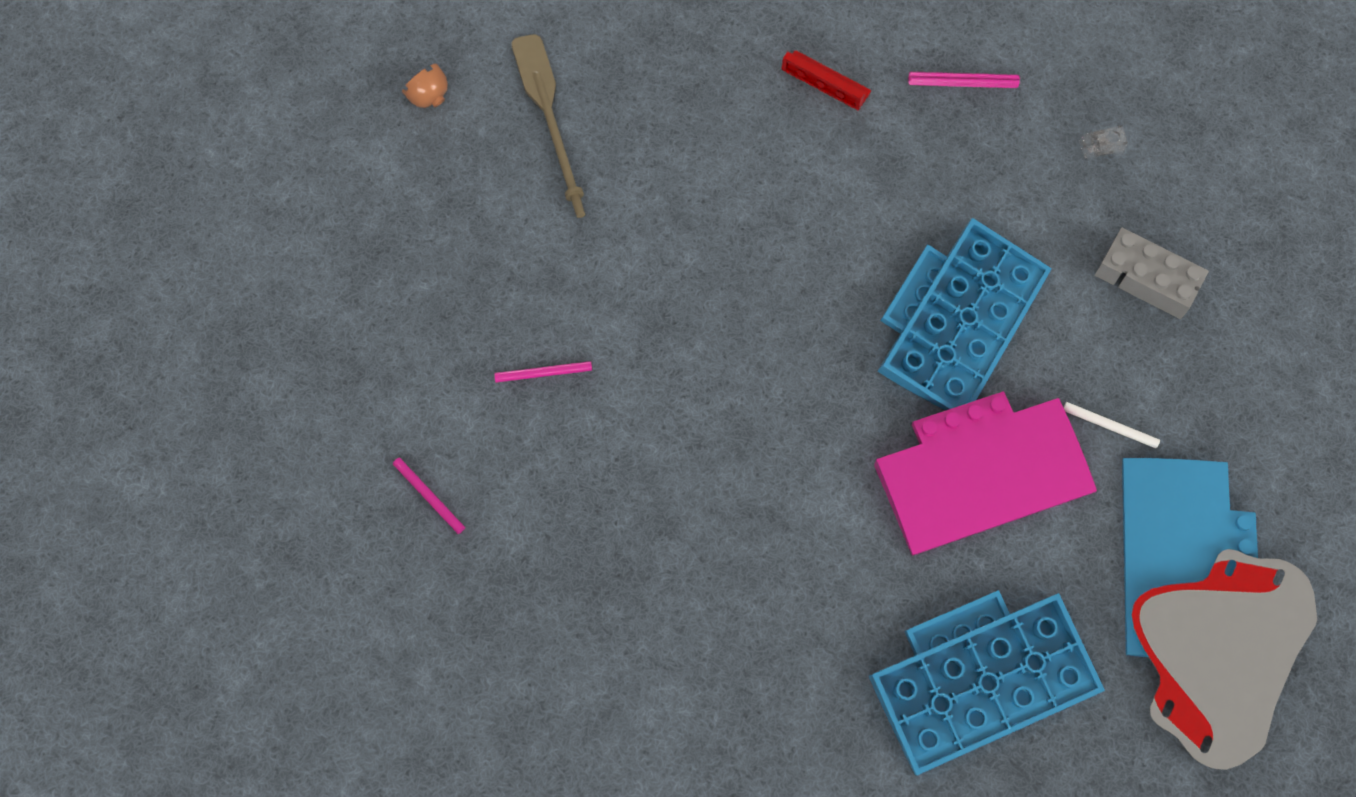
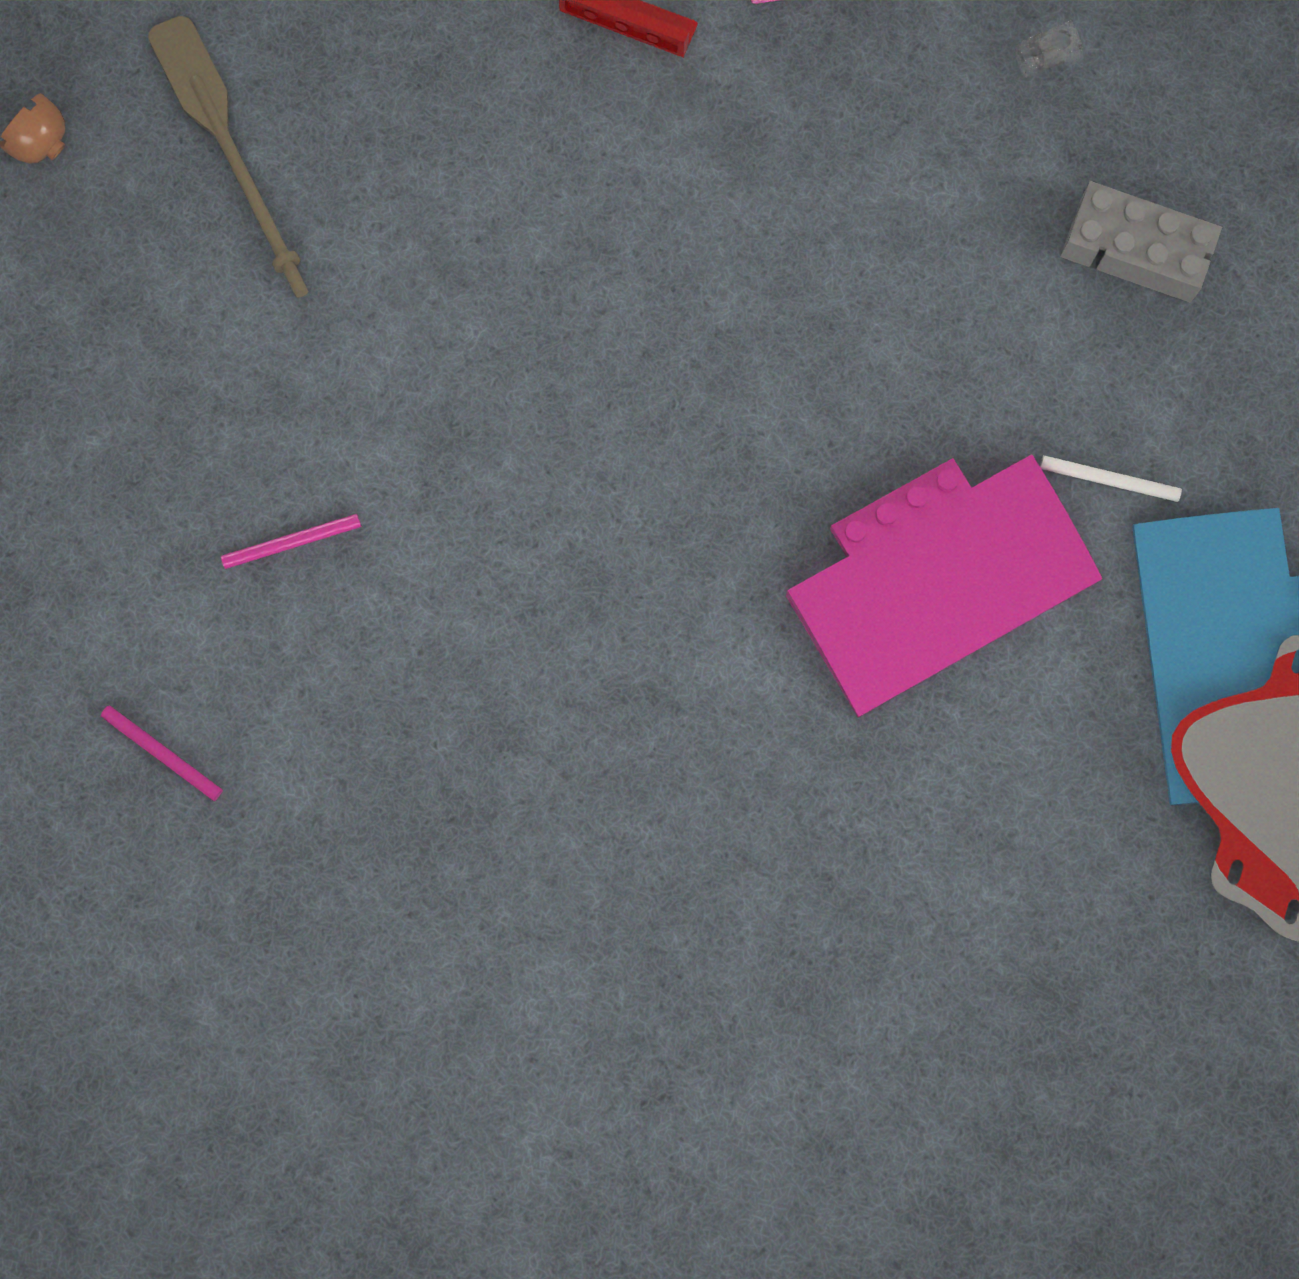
camera: 10 degrees left, 10 degrees up
dark azure slope [868,590,1105,776] -> none
dark azure slope [877,218,1052,411] -> none

